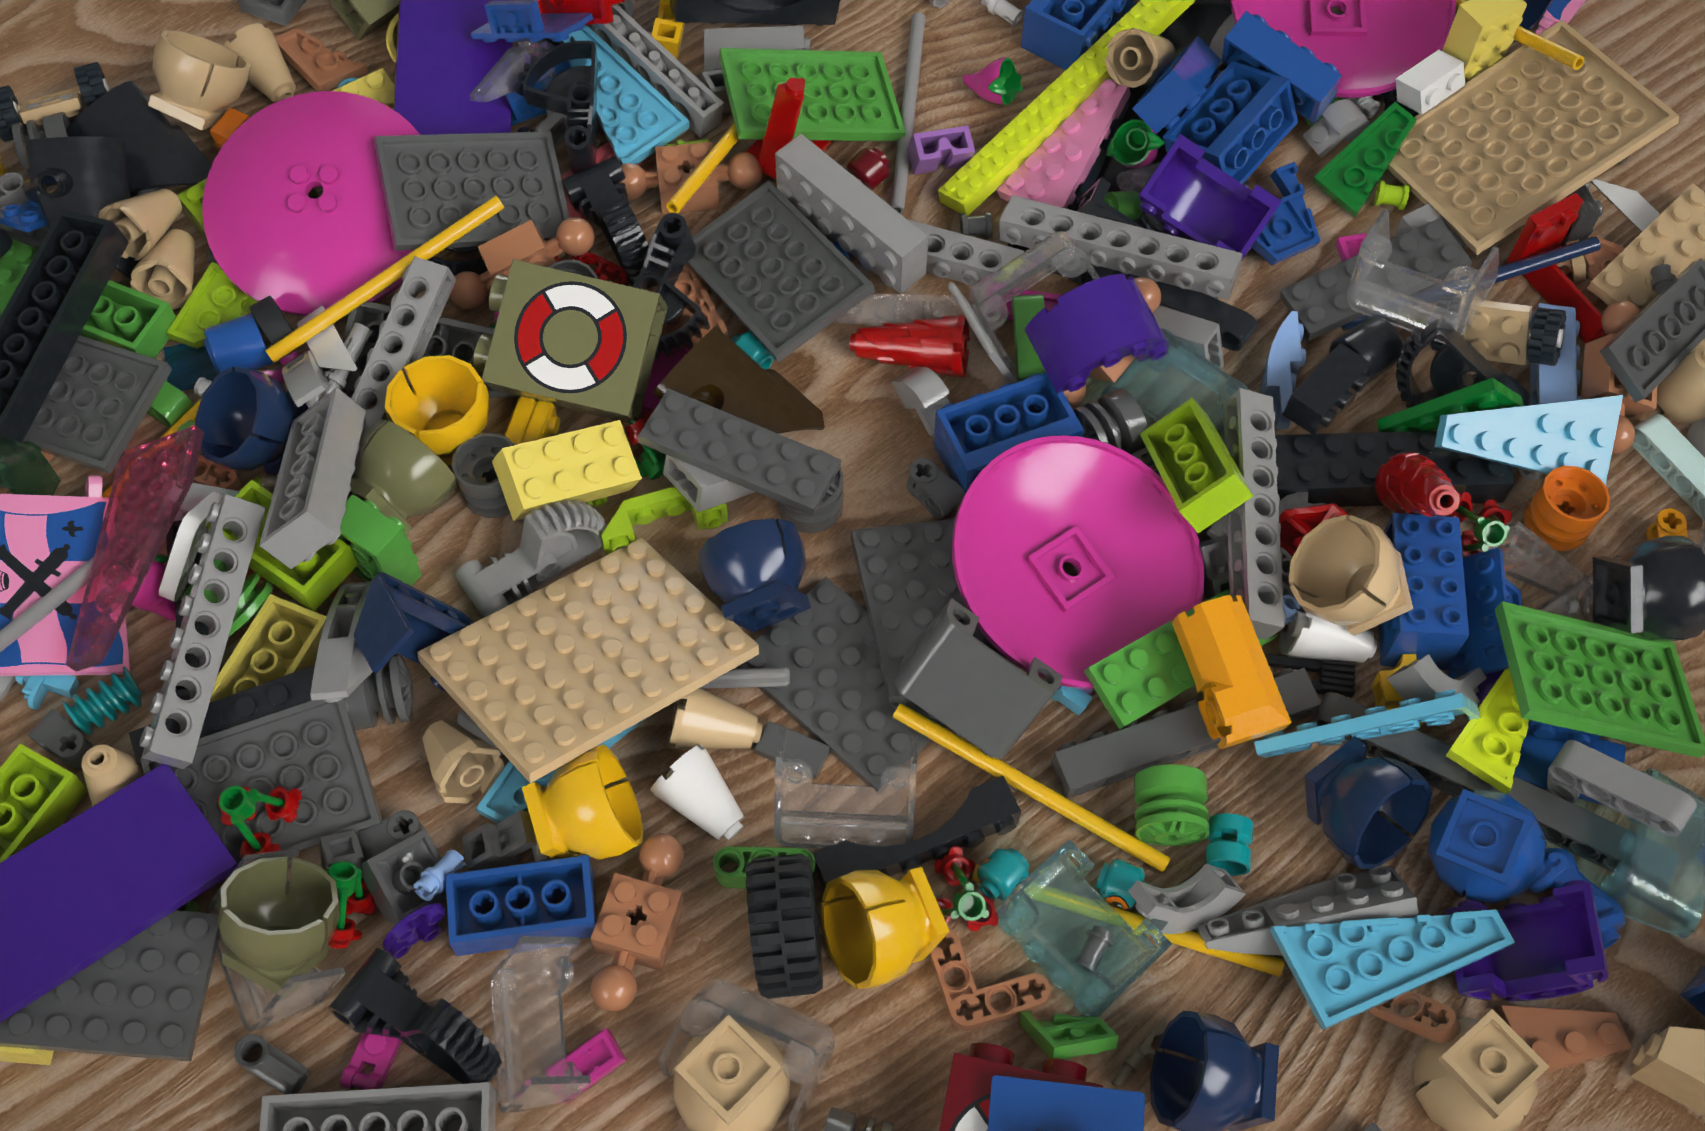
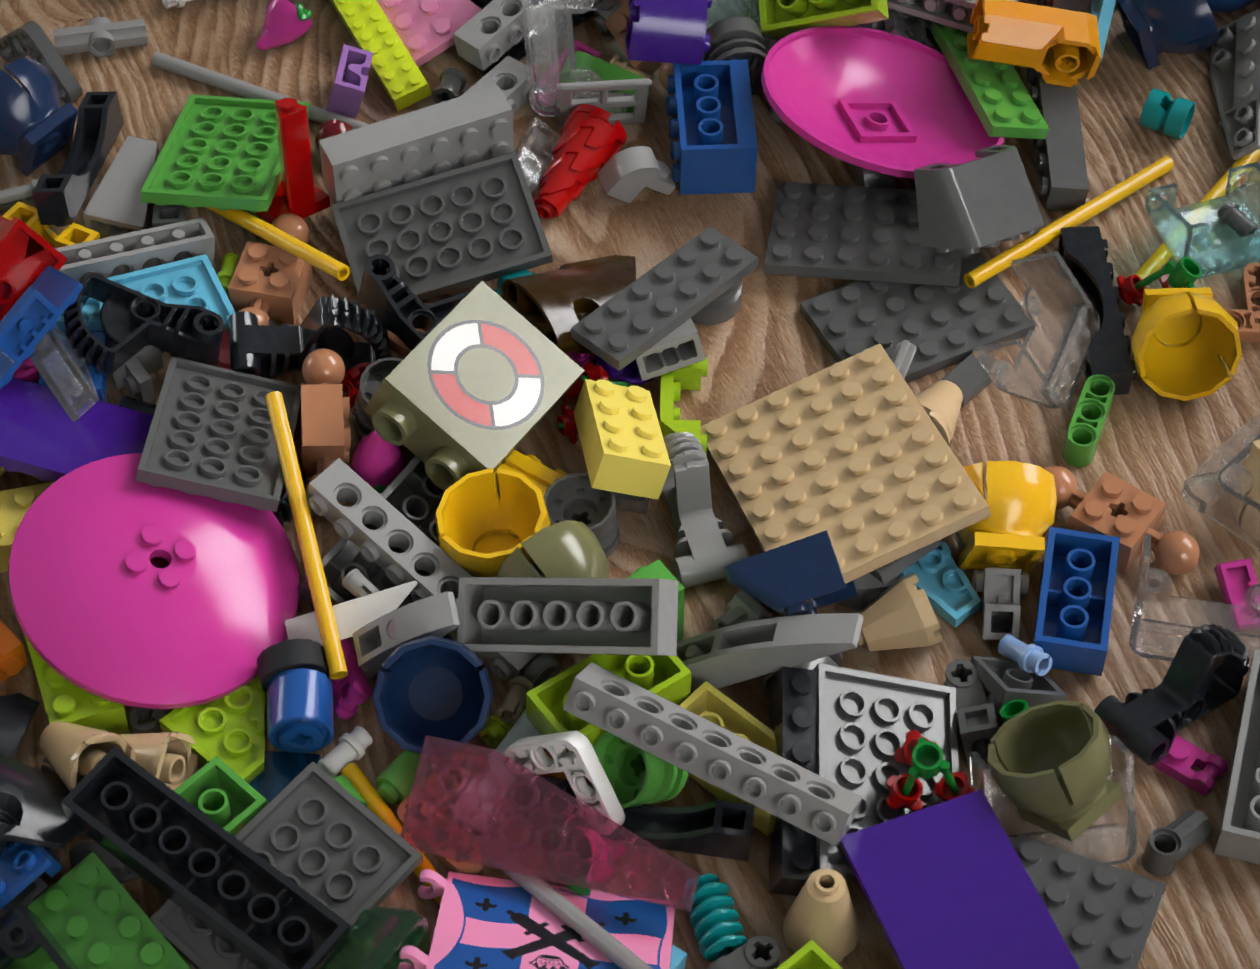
camera: 70 degrees left, 10 degrees down
dark purple dish [382,903,446,959] -> none
white cone [650,744,744,841] -> none
dark blue plate [699,518,811,633] -> none
black tyre [746,854,823,999] -> none
dark grey piece [907,458,965,519] -> none
teal head [977,848,1030,901] -> none
teal head [1095,858,1150,910] -> none
light grey arch [1128,863,1245,934] -> none
bright green wheel [1134,764,1210,846] -> none

